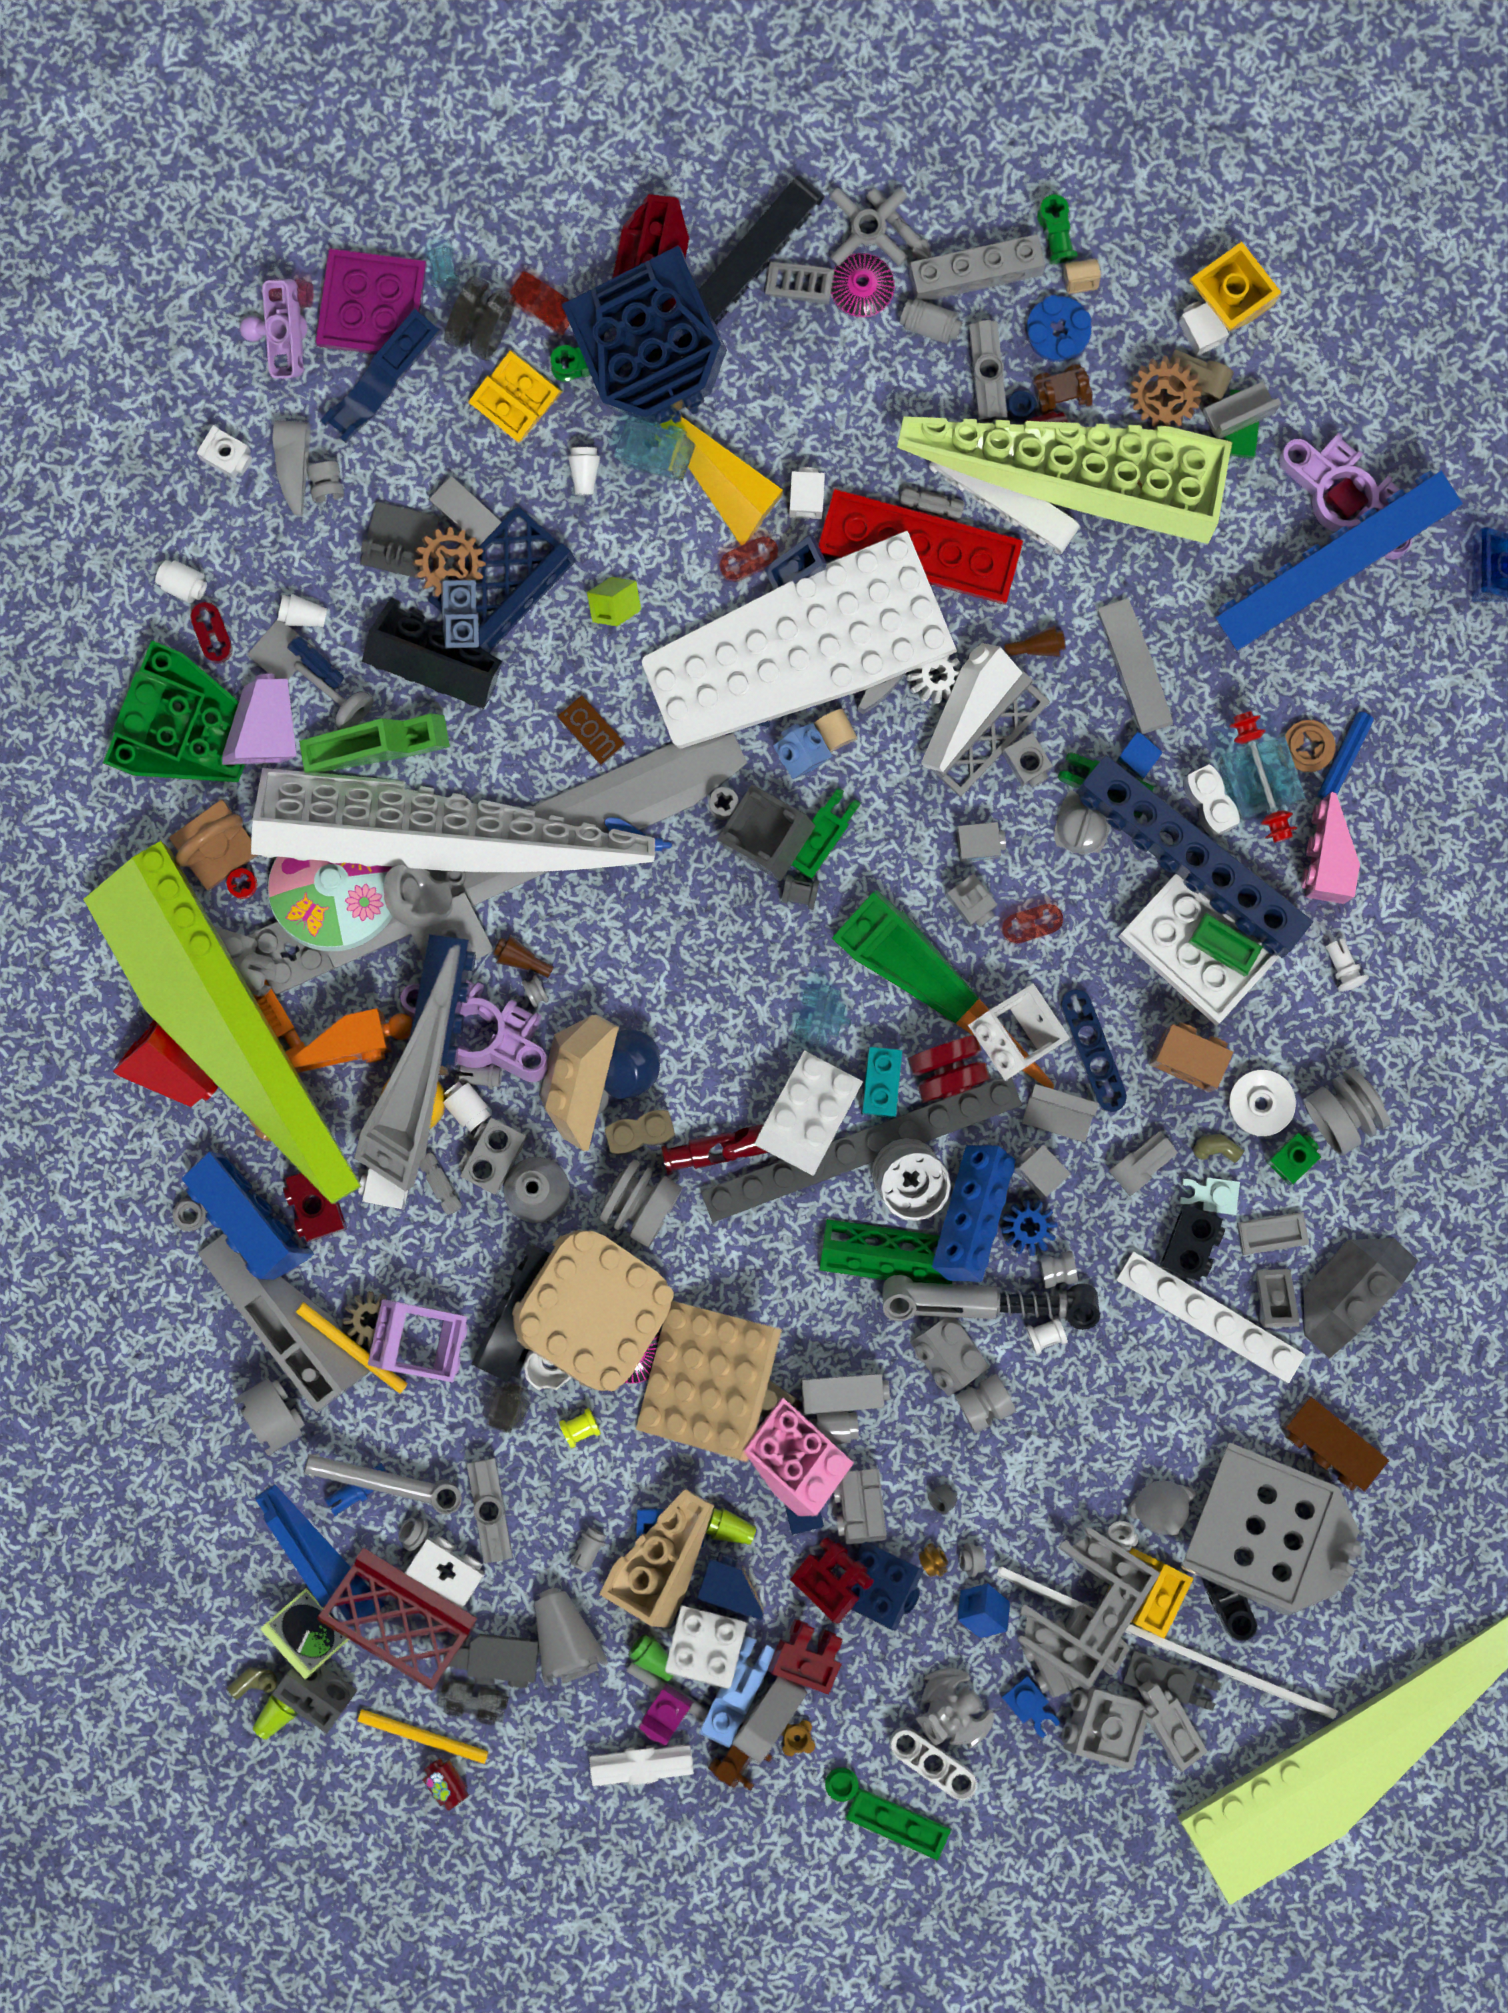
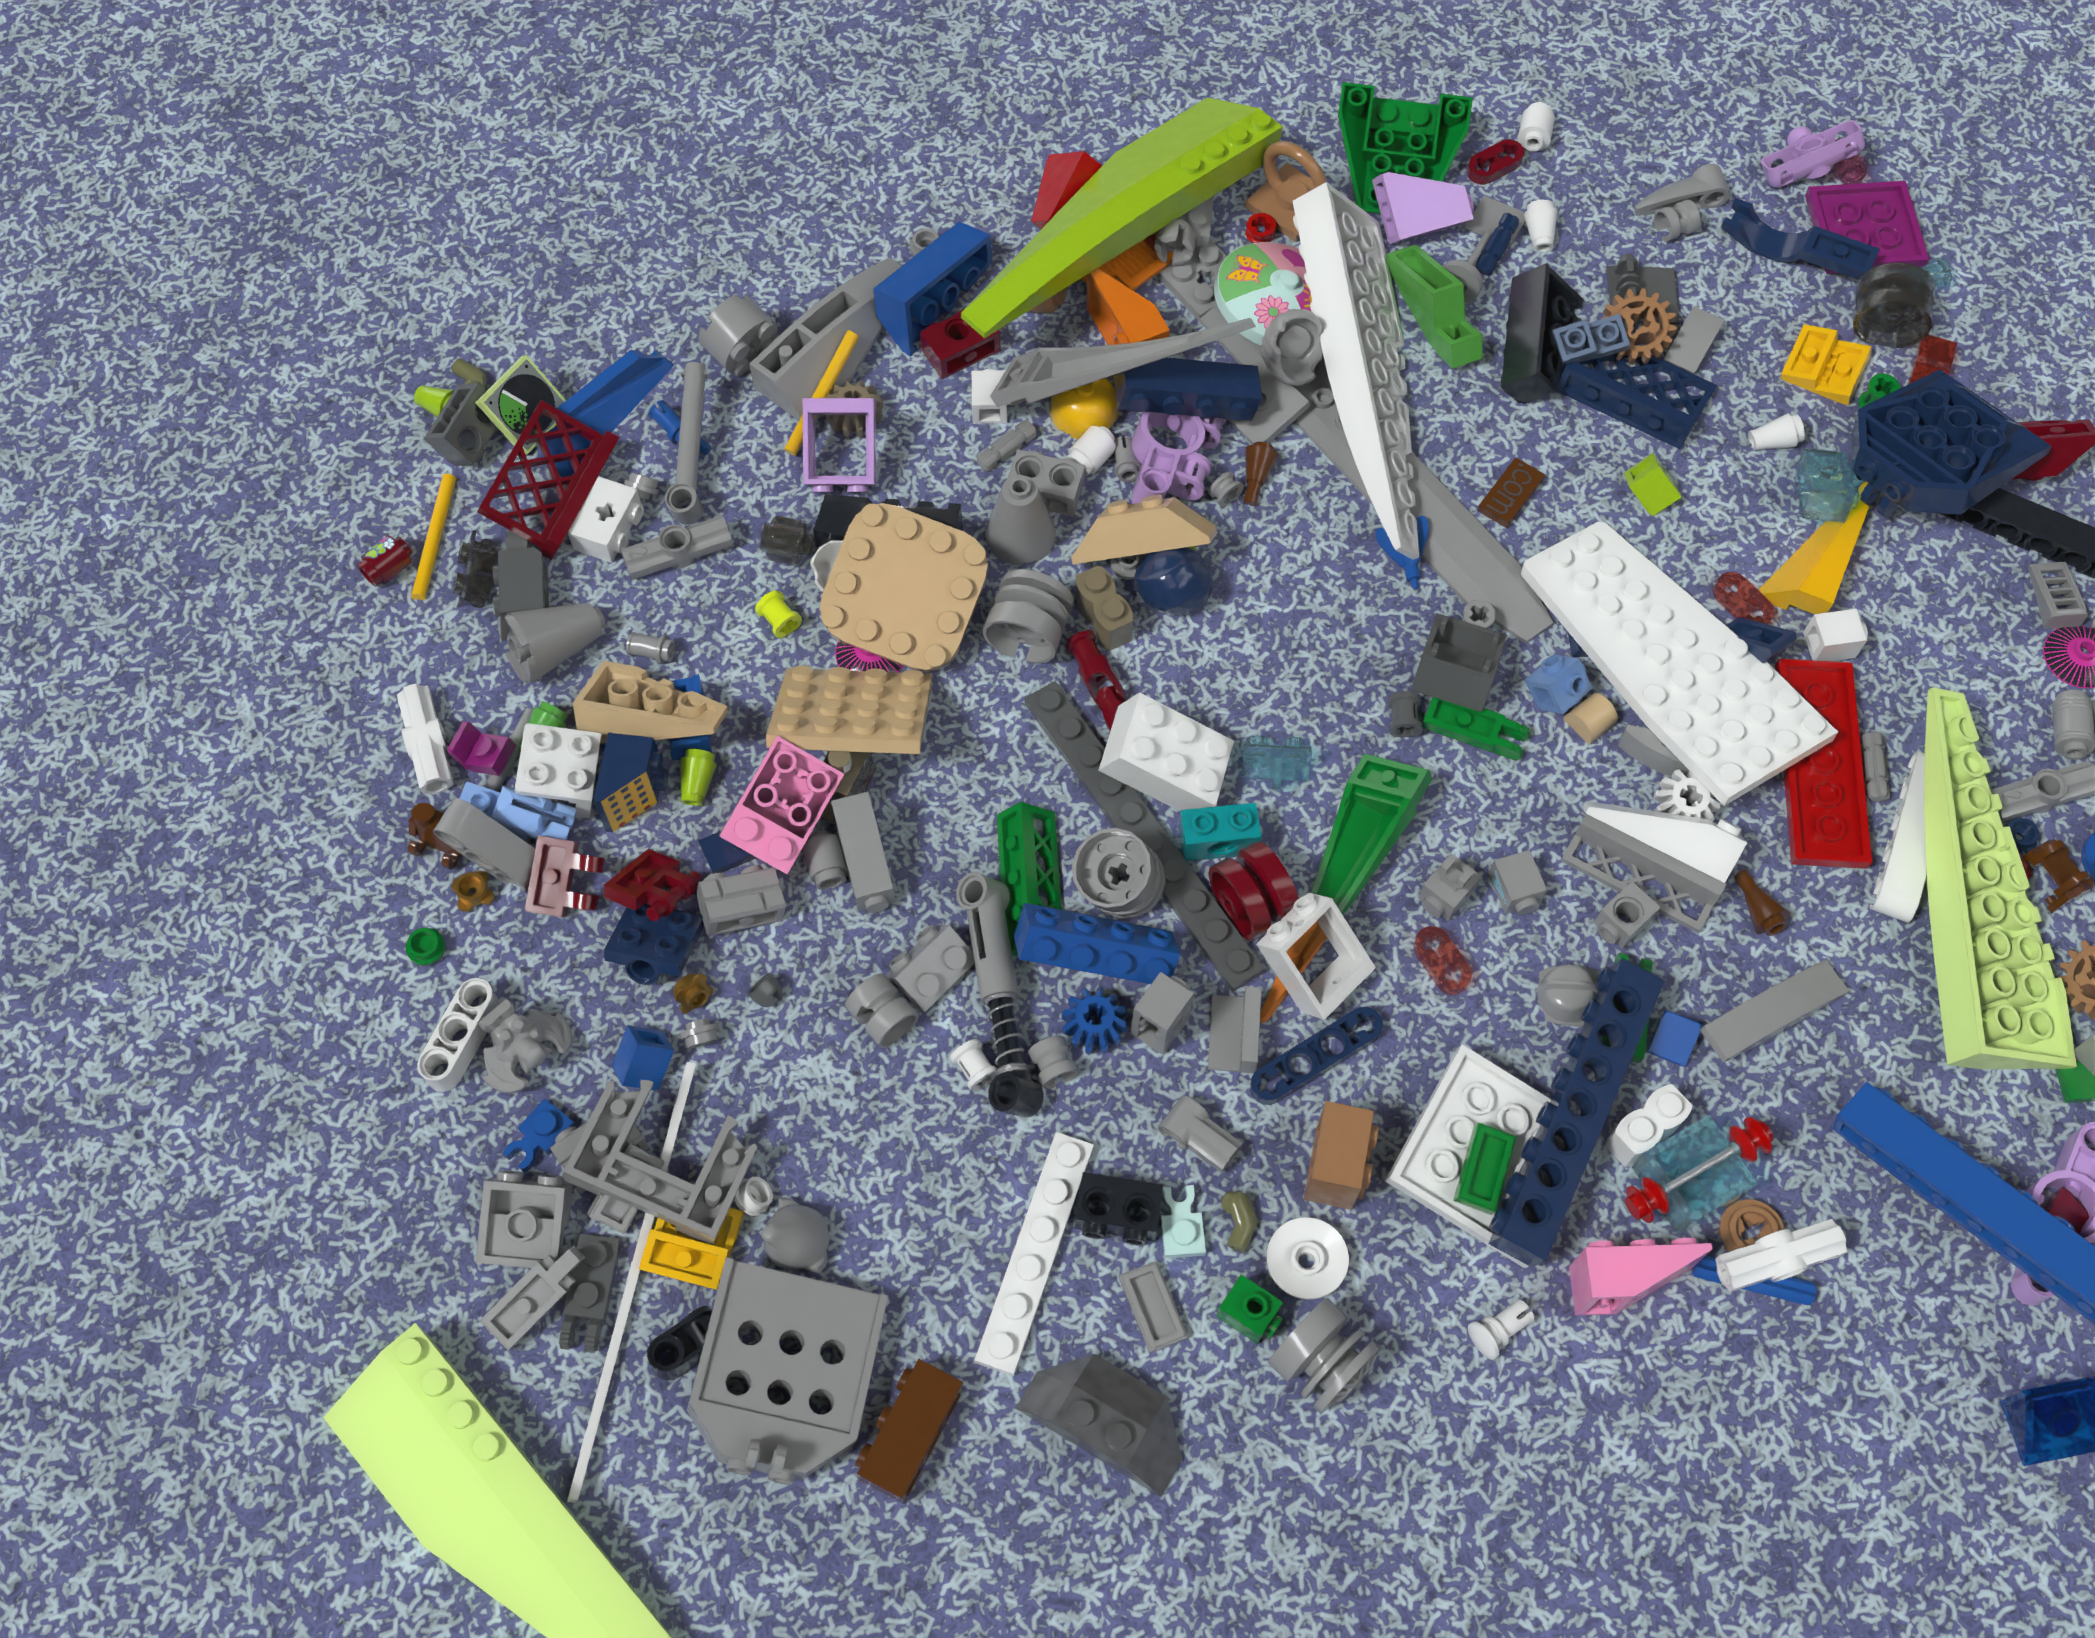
camera: 80 degrees right, 20 degrees down
white brick [197,425,252,479] -> none
green tile [845,1787,951,1861] -> none
light grey slope [1256,1269,1300,1328] -> none
none -> white piece [1715,1219,1847,1292]

